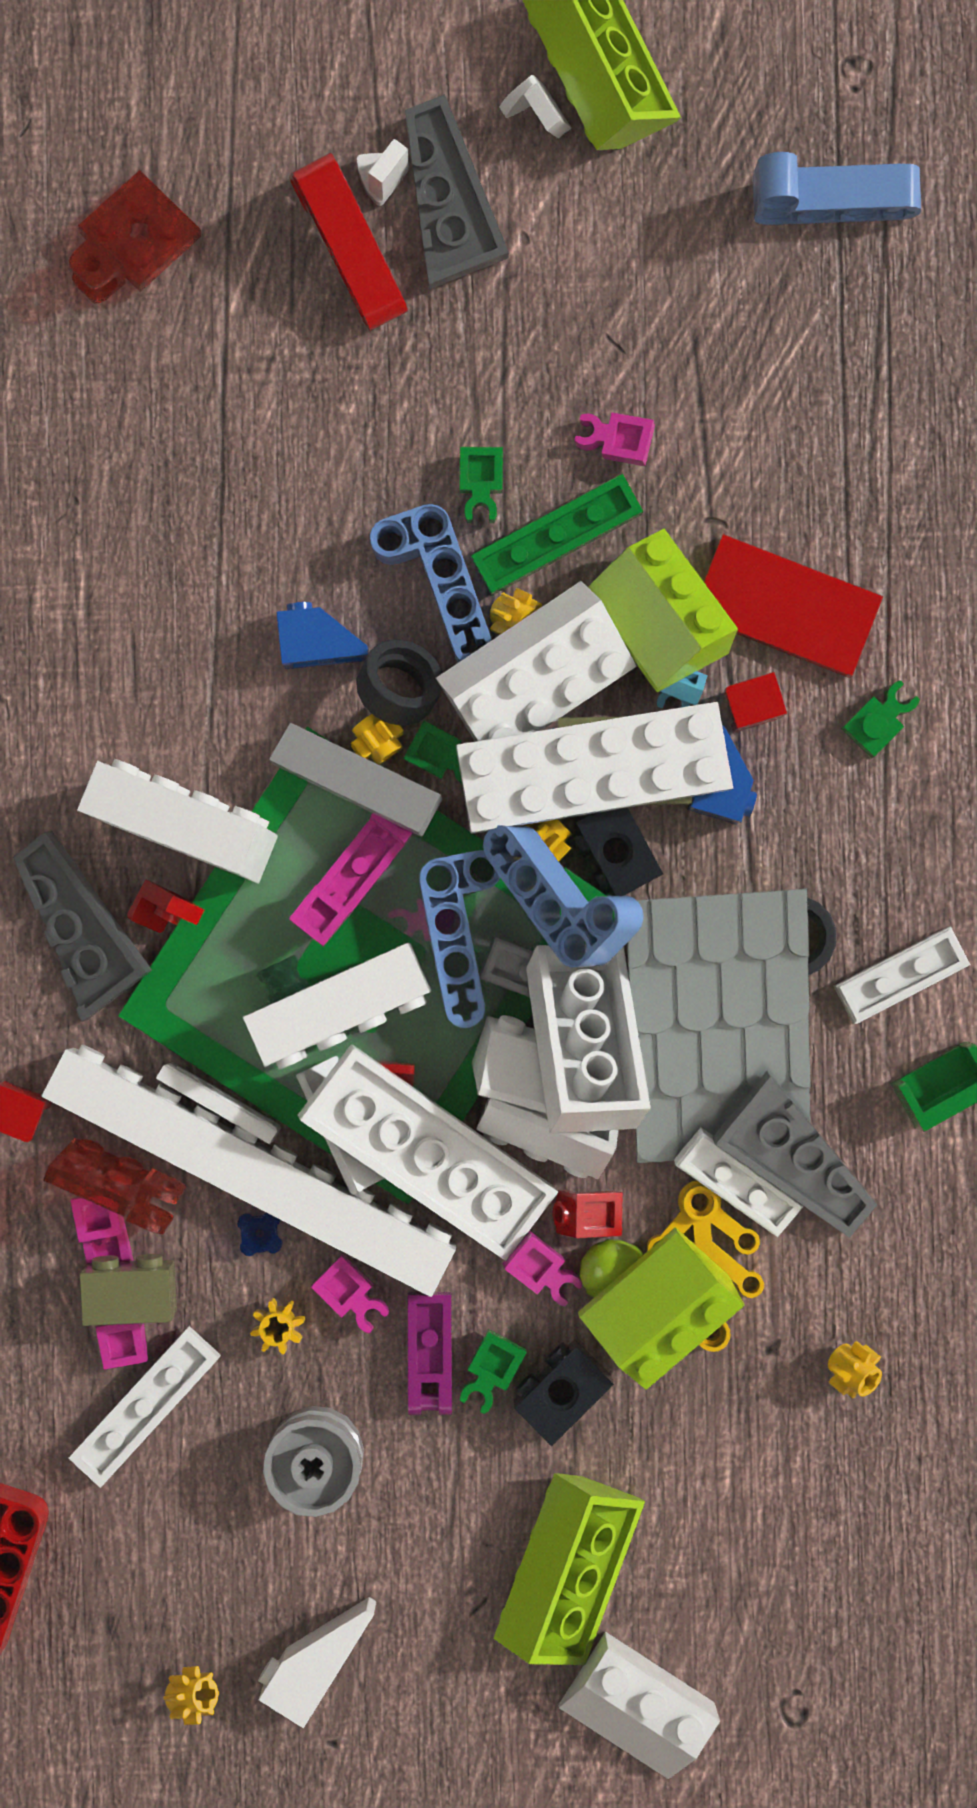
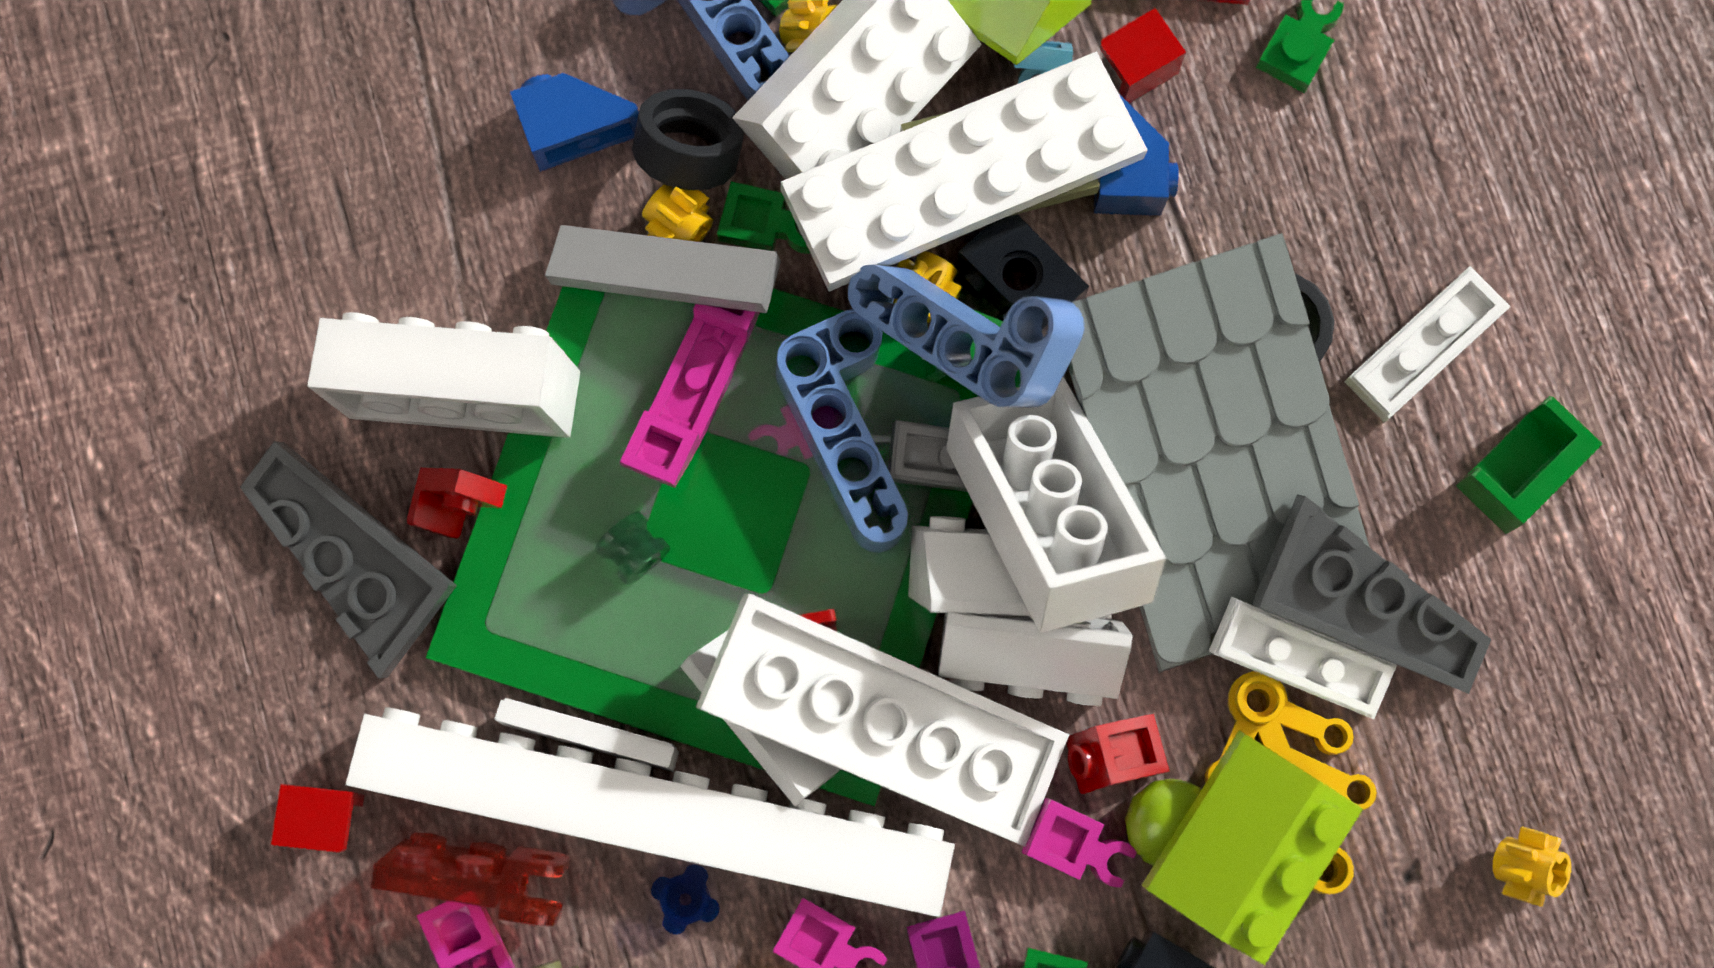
camera: 15 degrees left, 10 degrees down
white brick [243,943,432,1070] -> none

